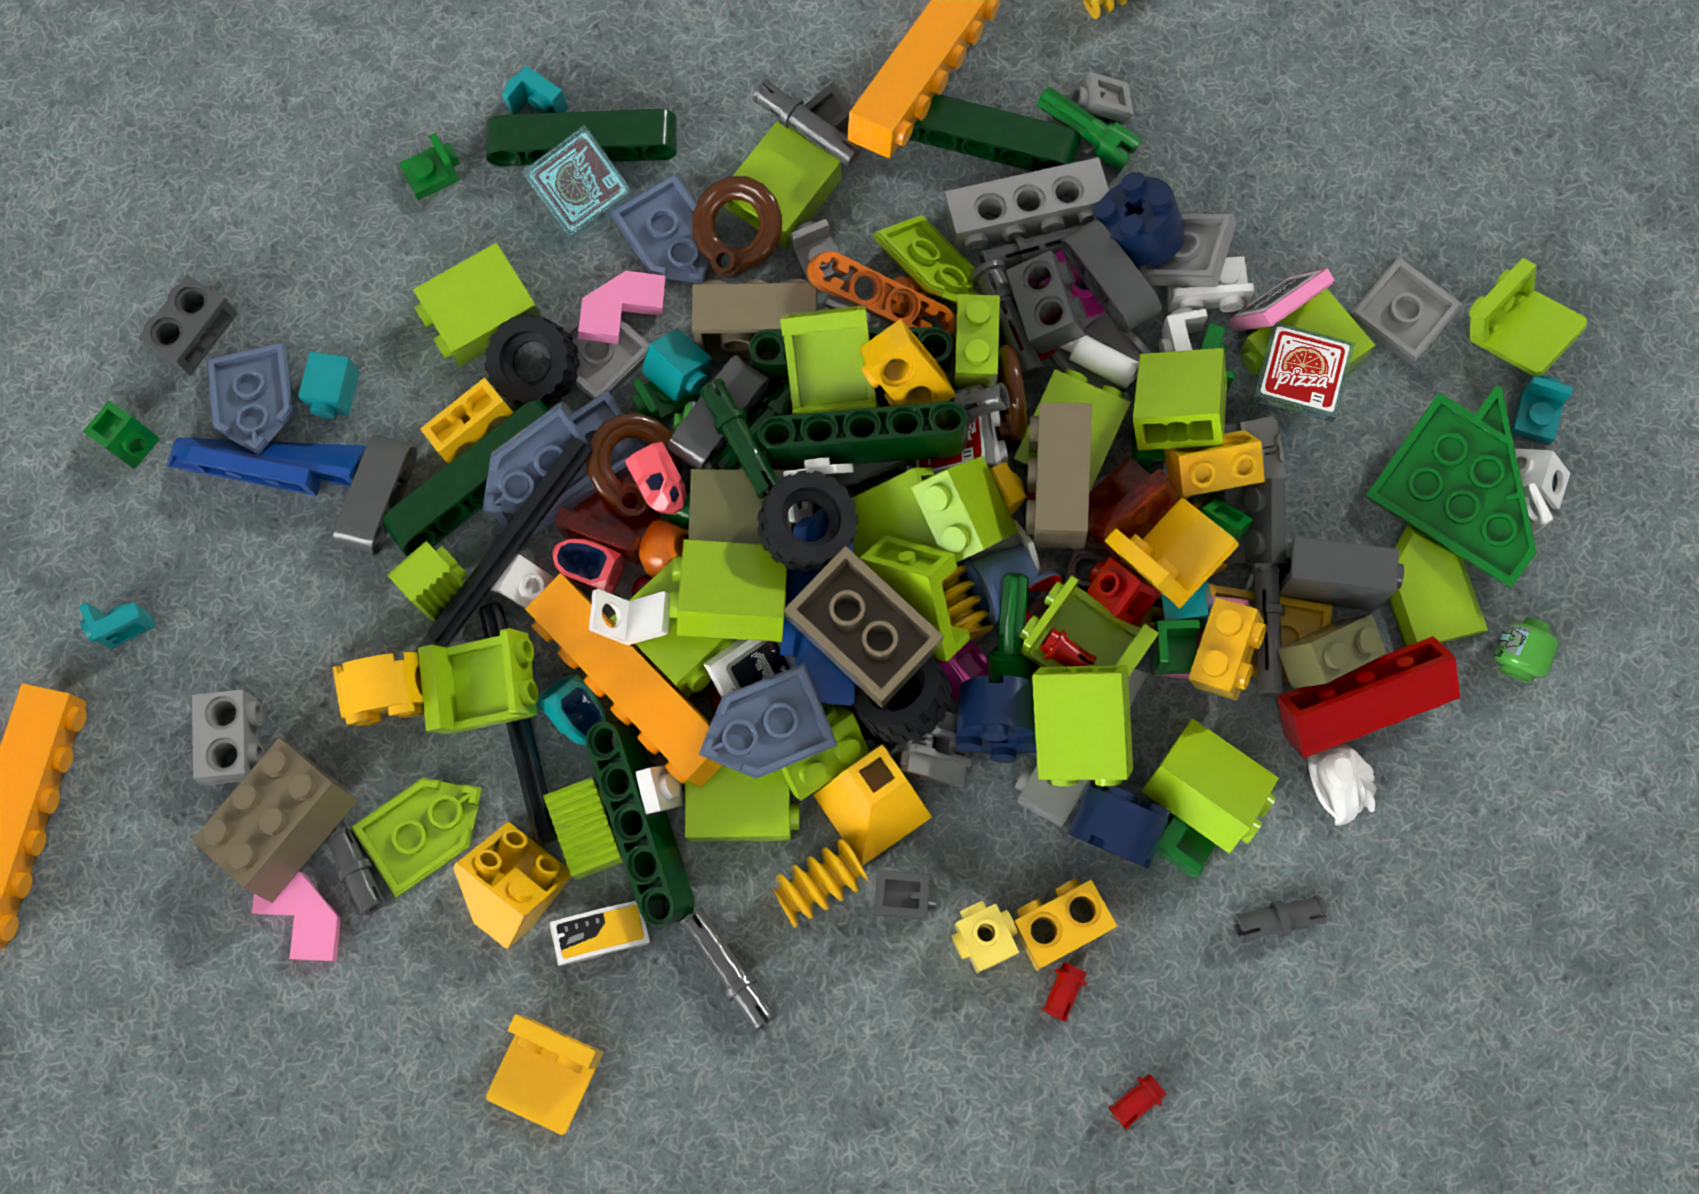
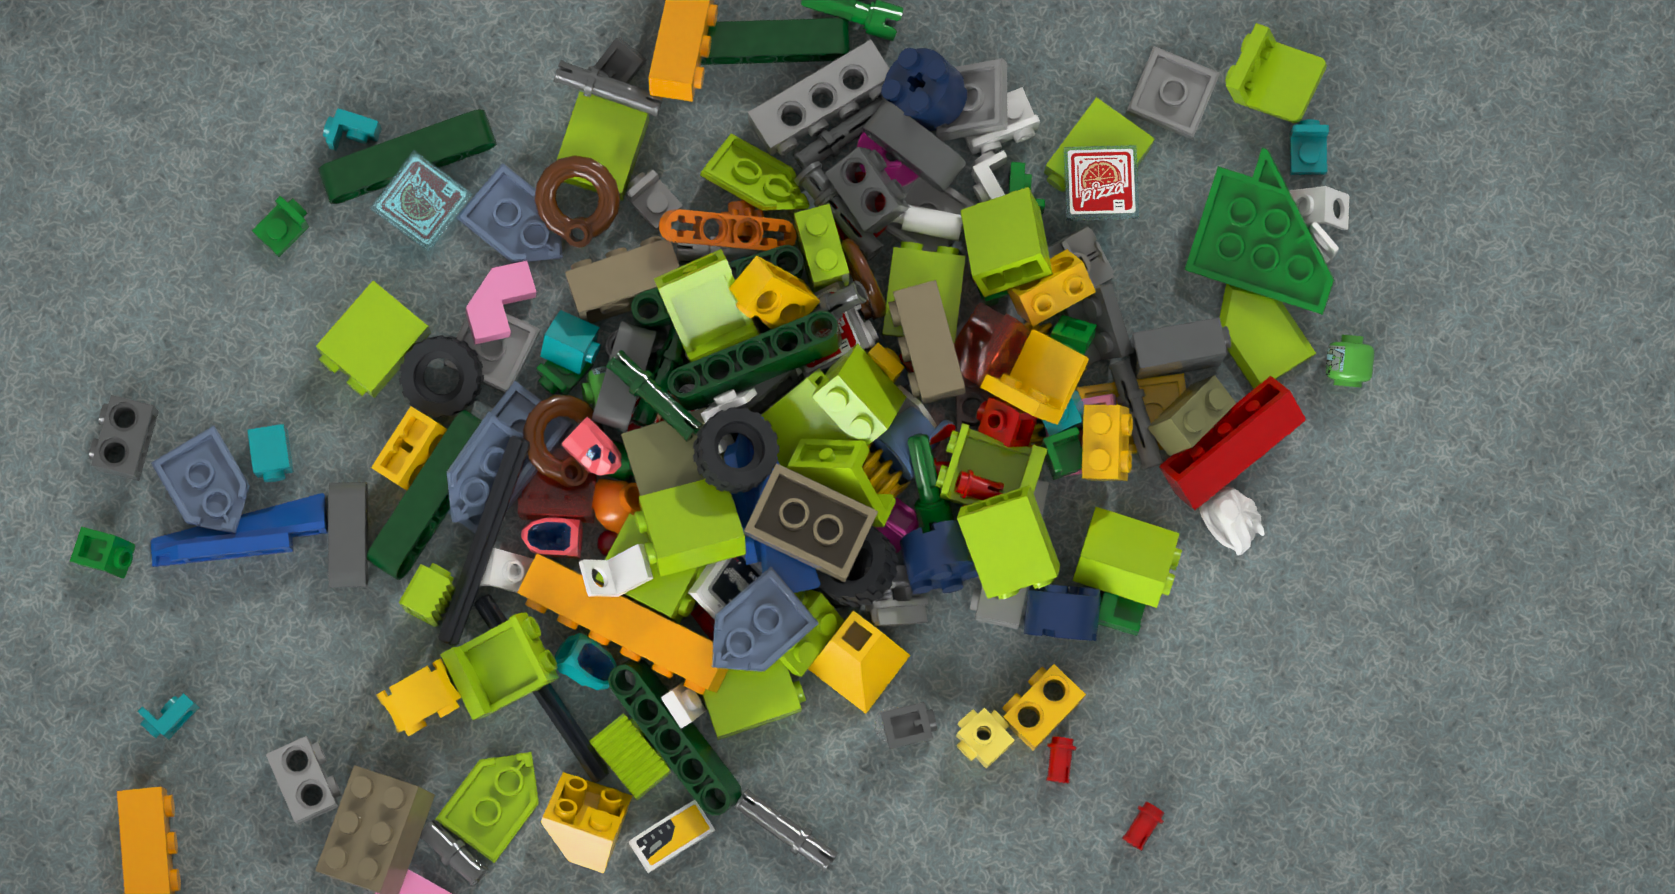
camera: 25 degrees left, 5 degrees up
yellow piece [772,839,870,928] -> none
bright pink tile [1228,268,1335,332] -> none
dark grey pin [1233,895,1327,942] -> none

